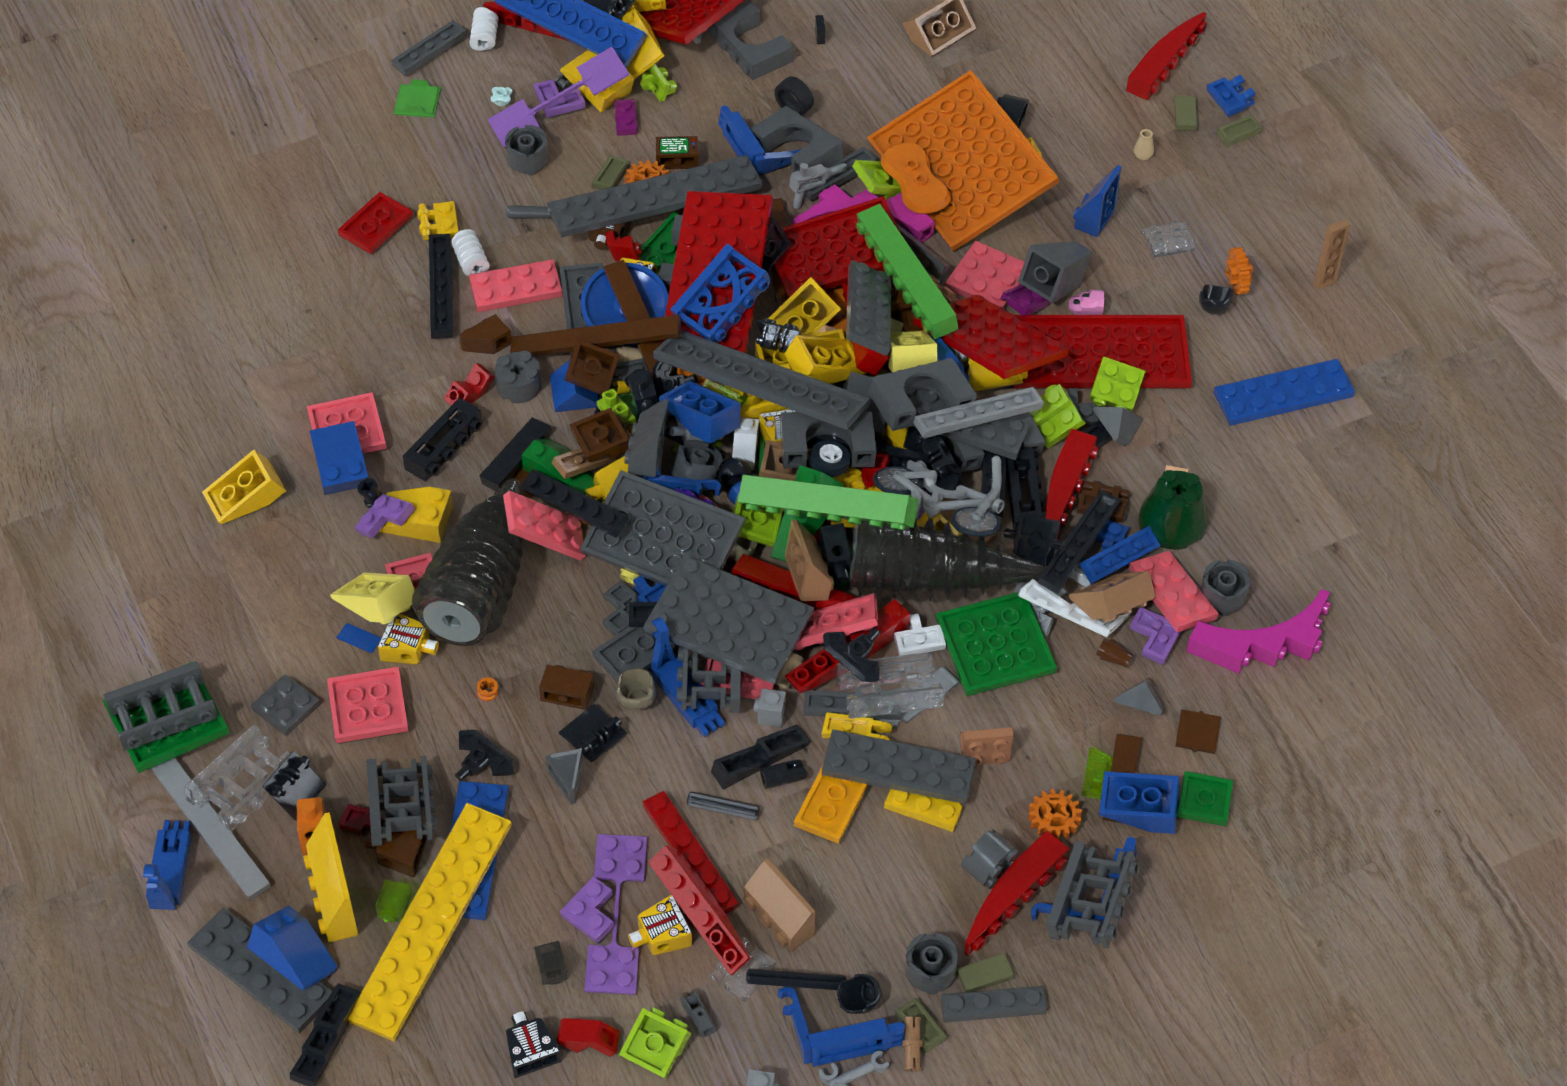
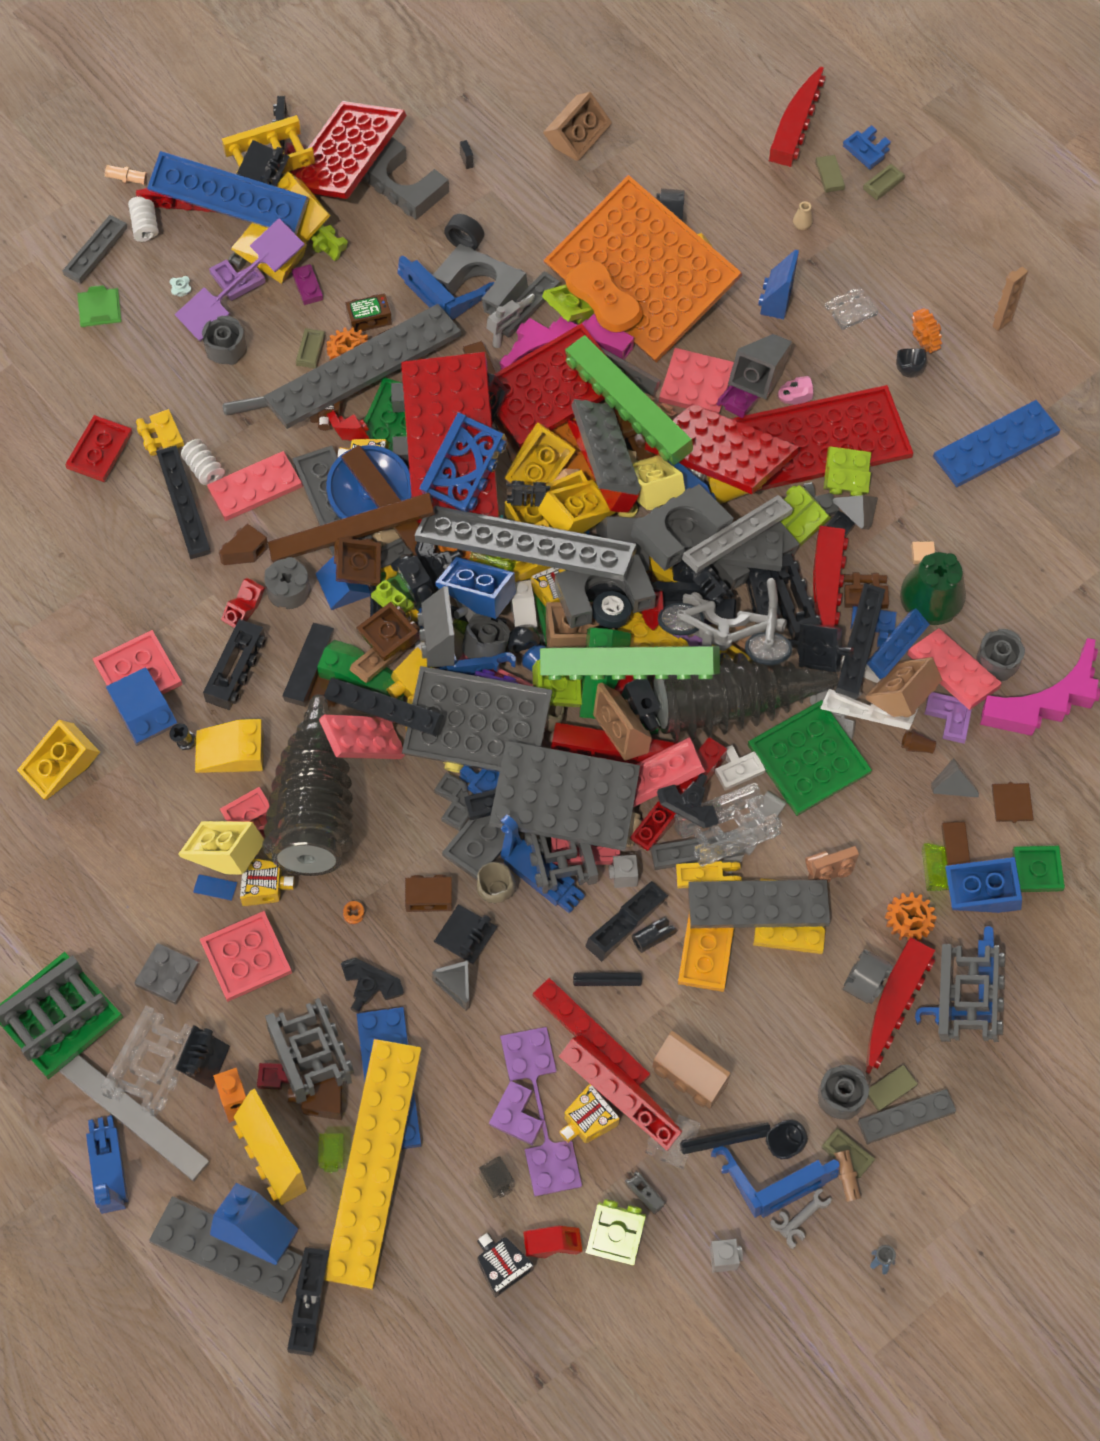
camera: 15 degrees left, 10 degrees up
medium lavender plate [354,494,415,538] -> none

